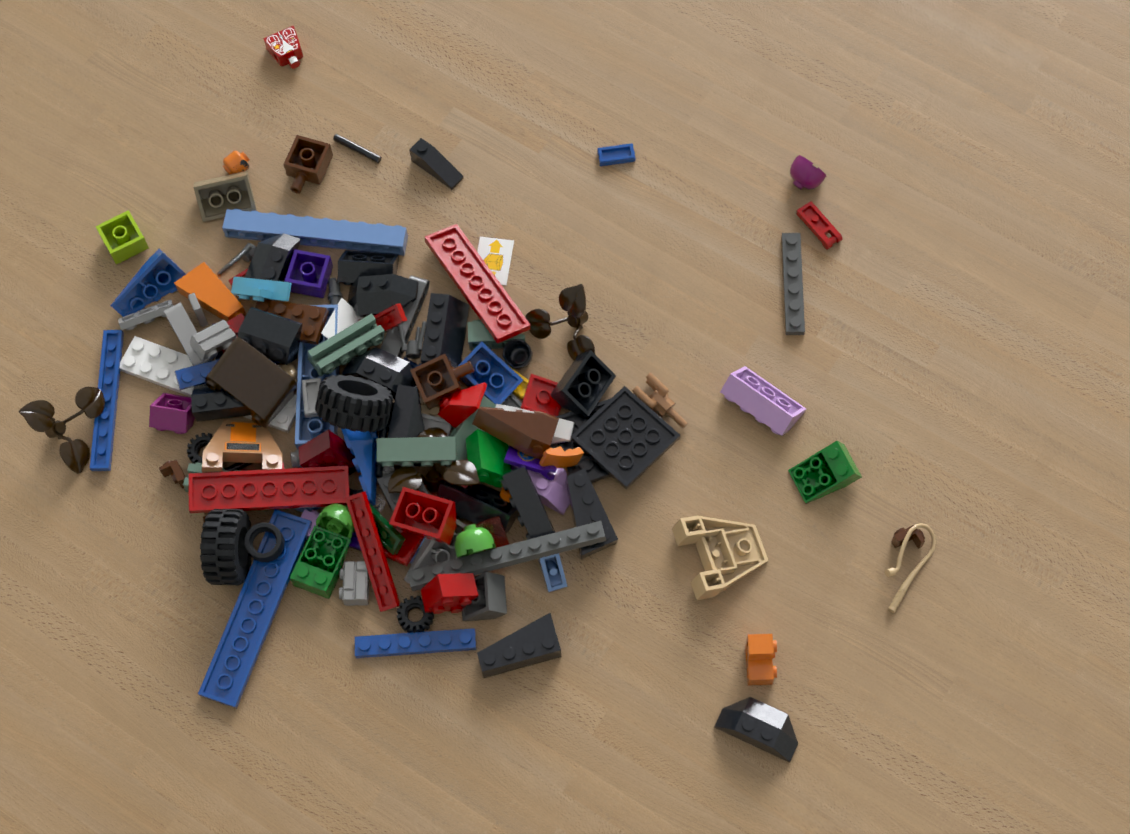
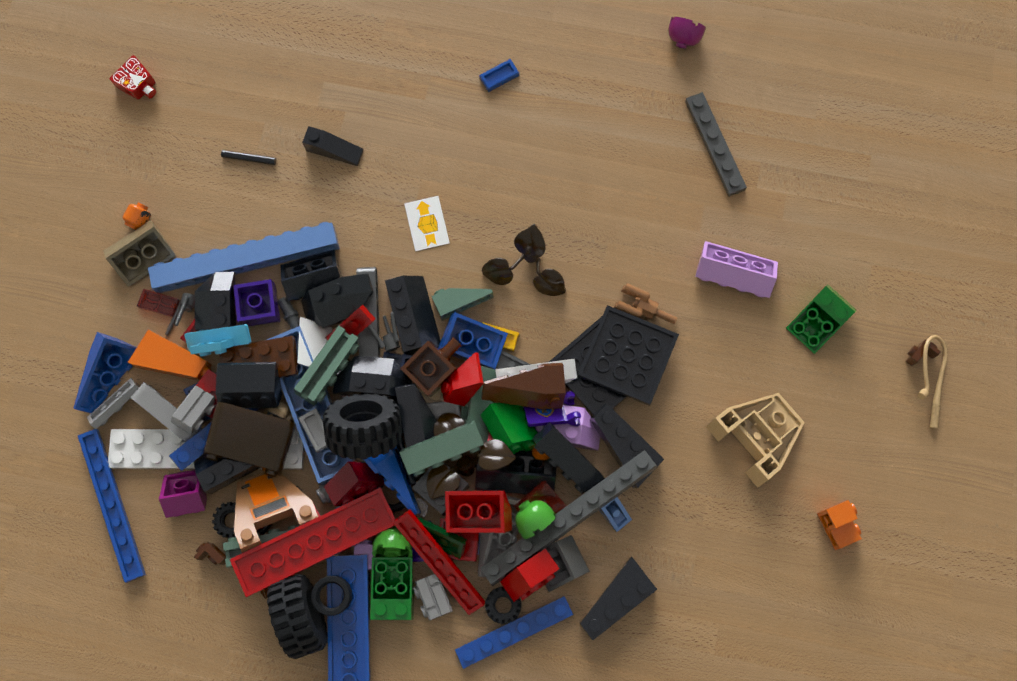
camera: 20 degrees left, 10 degrees up
dark brown plant [19,387,105,474] -> none
lime brick [95,210,149,265] -> none
light grey tile [188,293,208,327] -> none
reddish brown brick [283,135,333,194] -> none
plate [425,224,531,344] -> none
black hair [503,339,533,370] -> none
red plate [520,374,561,417] -> none
orange slope [539,446,584,468] -> none
black slope [550,350,616,417] -> none
black wedge [714,697,798,763] -> none
red plate [796,201,843,250] -> none
none -> clear red tile [137,289,180,318]

